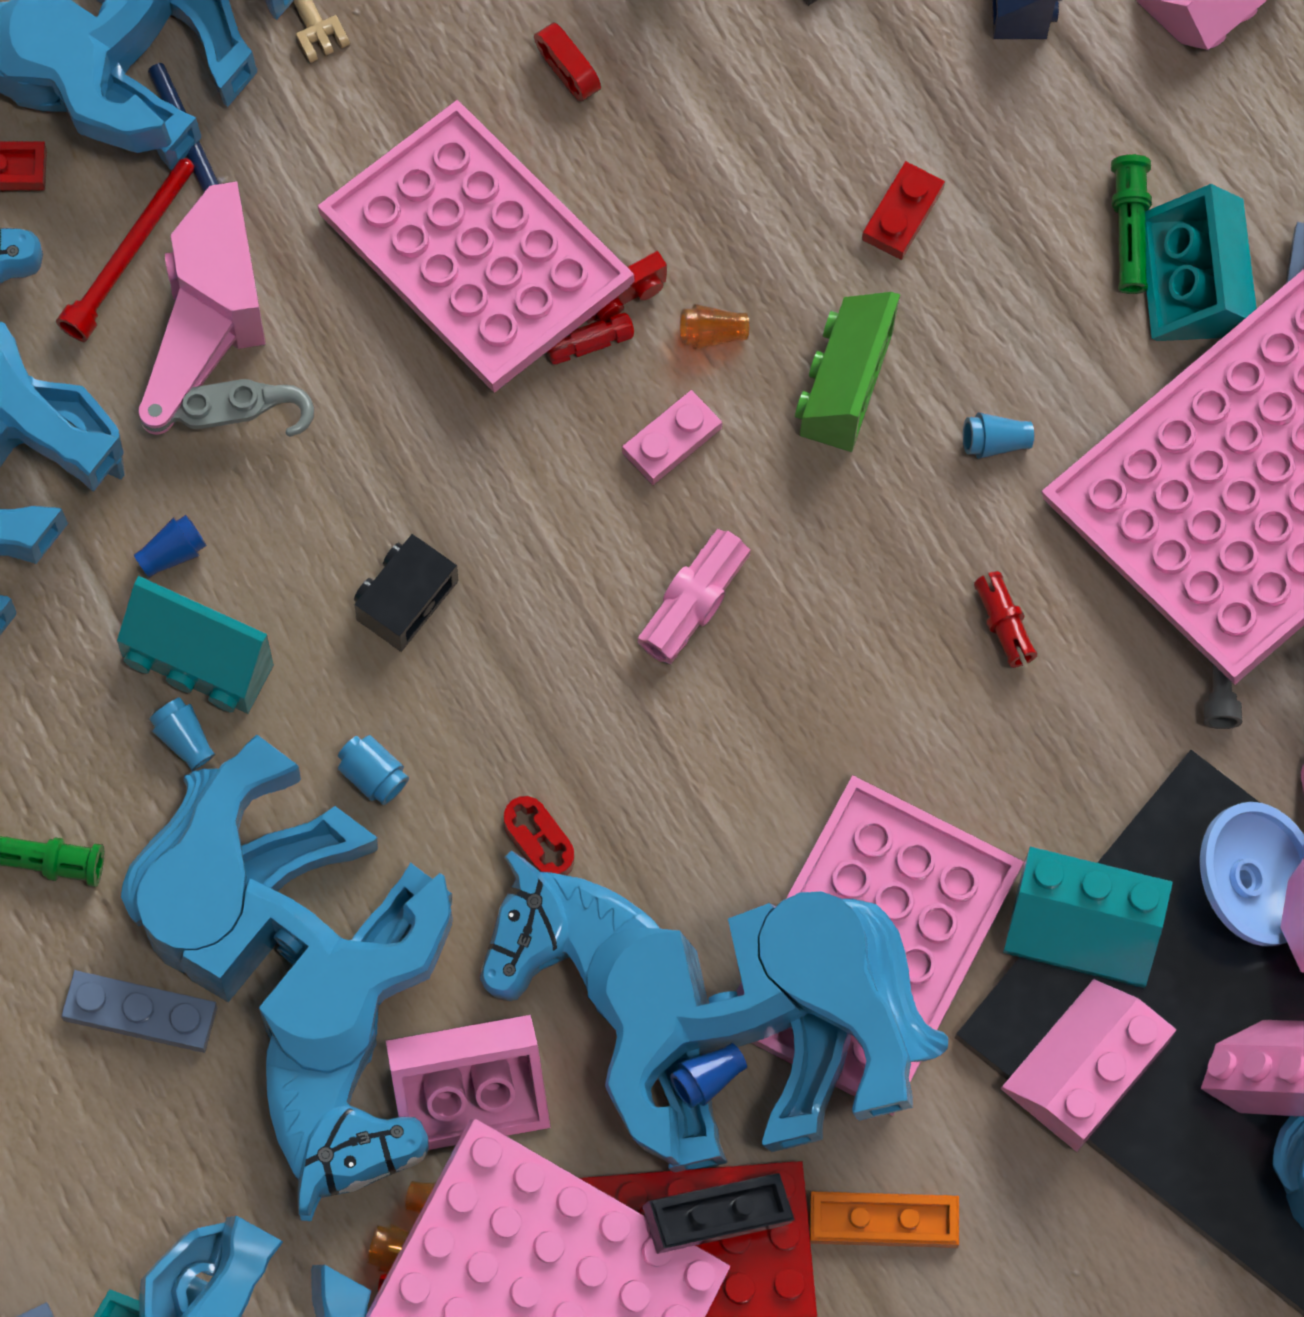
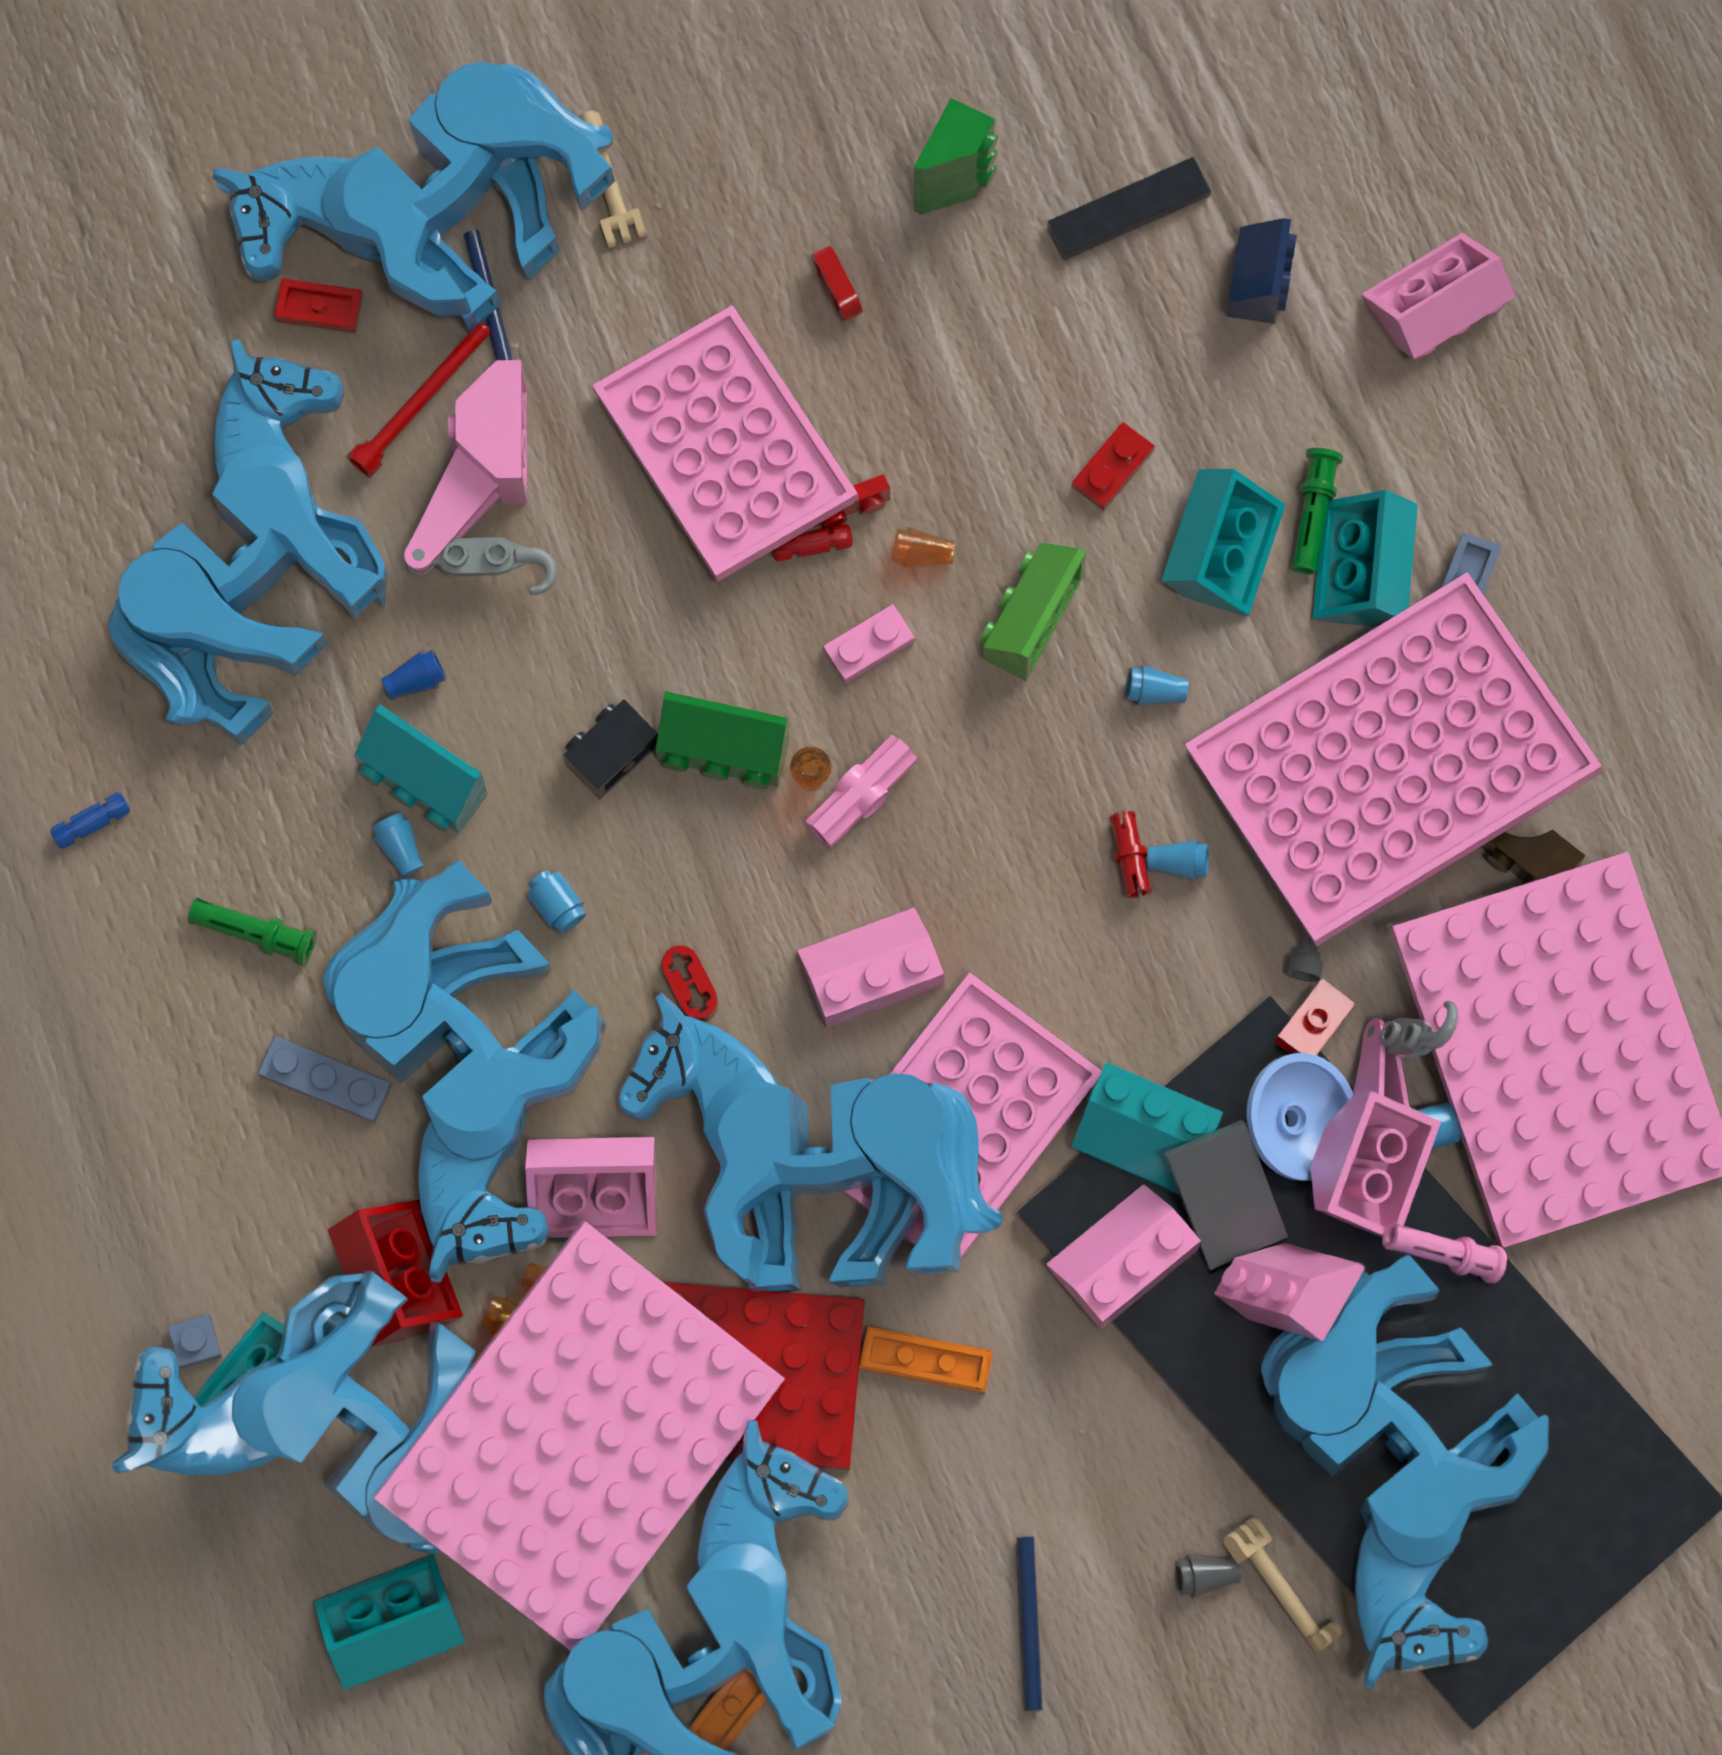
camera: 15 degrees right, 5 degrees up
black tile [643,1173,795,1254] -> none
blue cone [670,1043,747,1108] -> none
none -> red slope [327,1199,463,1347]
none -> green slope [656,691,790,789]
none -> clear orange cone [790,747,832,792]
none -> bright pink slope [797,908,944,1029]
none -> dark azure cone [1147,839,1210,881]
none -> teal slope [1161,468,1286,616]
none -> dark grey tile [1164,1120,1288,1270]
none -> plate [1274,979,1356,1055]

